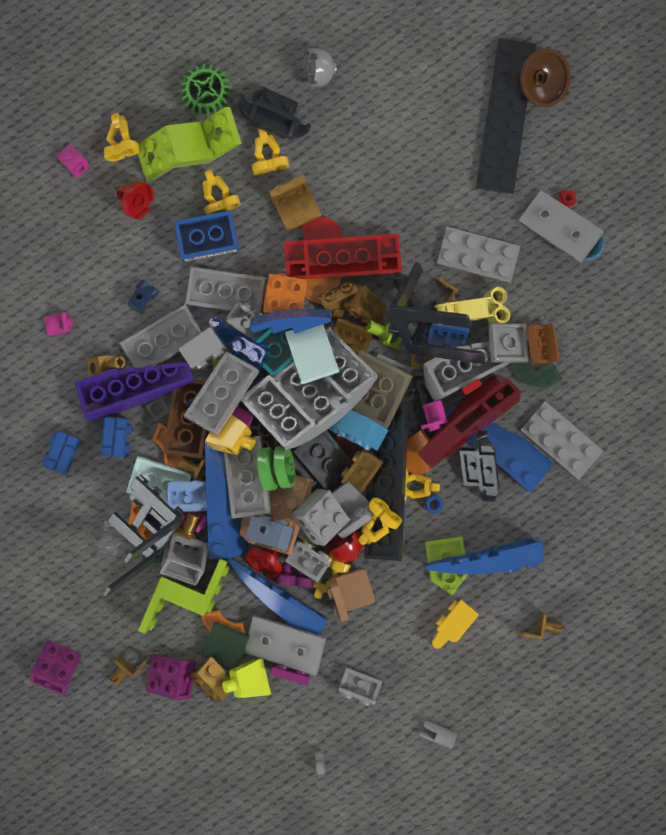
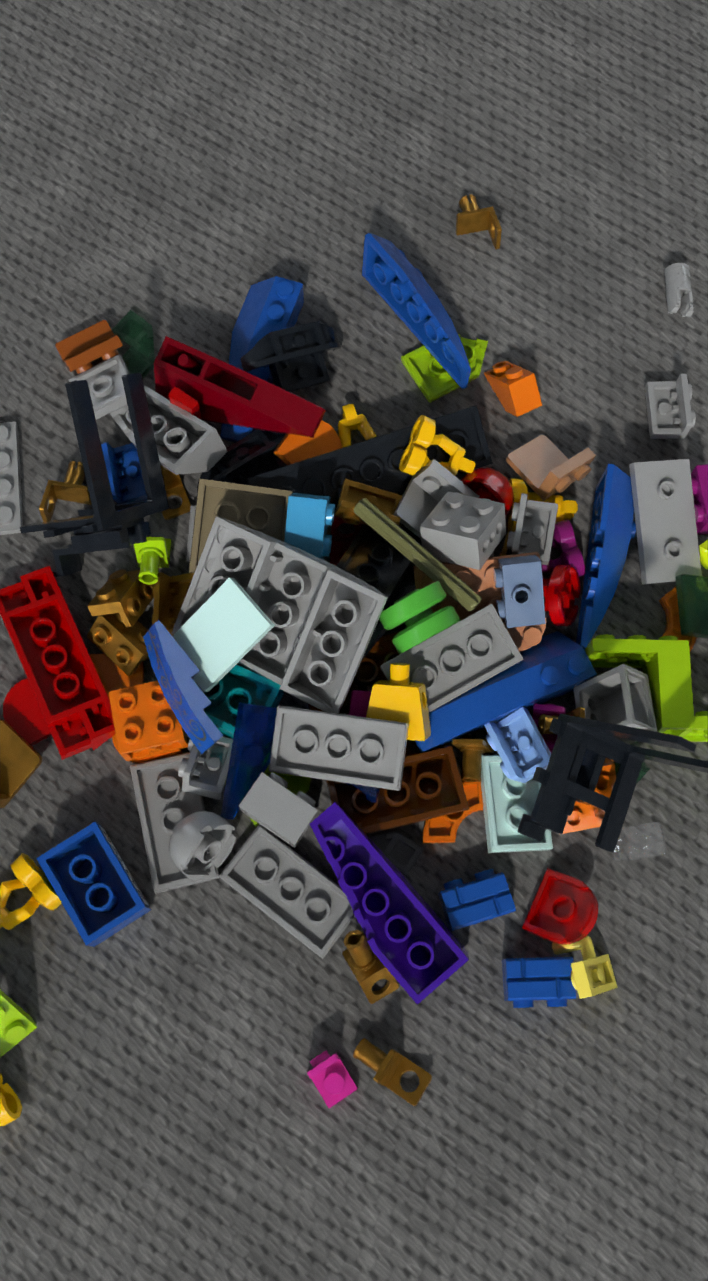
camera: 110 degrees left, 15 degrees down
dark pink bracket [56,144,90,178] -> none
red tile [116,181,154,219] -> none
dark blue plate [128,280,159,312] -> none
dark pink bracket [421,400,447,431] -> none
blue plate [424,495,443,514] -> none
yellow hinge [431,599,479,649] -> none
light yellow piece [434,287,510,325] -> none
light grey plate [520,401,603,480] -> none
none -> light grey cylinder [169,811,236,880]
none -> olive axle [353,498,482,612]
none -> pearl gold bracket [353,1038,432,1106]
none -> orange slope [484,361,542,417]
none -> red tile [522,868,598,945]
none -> light yellow plate [552,935,618,999]

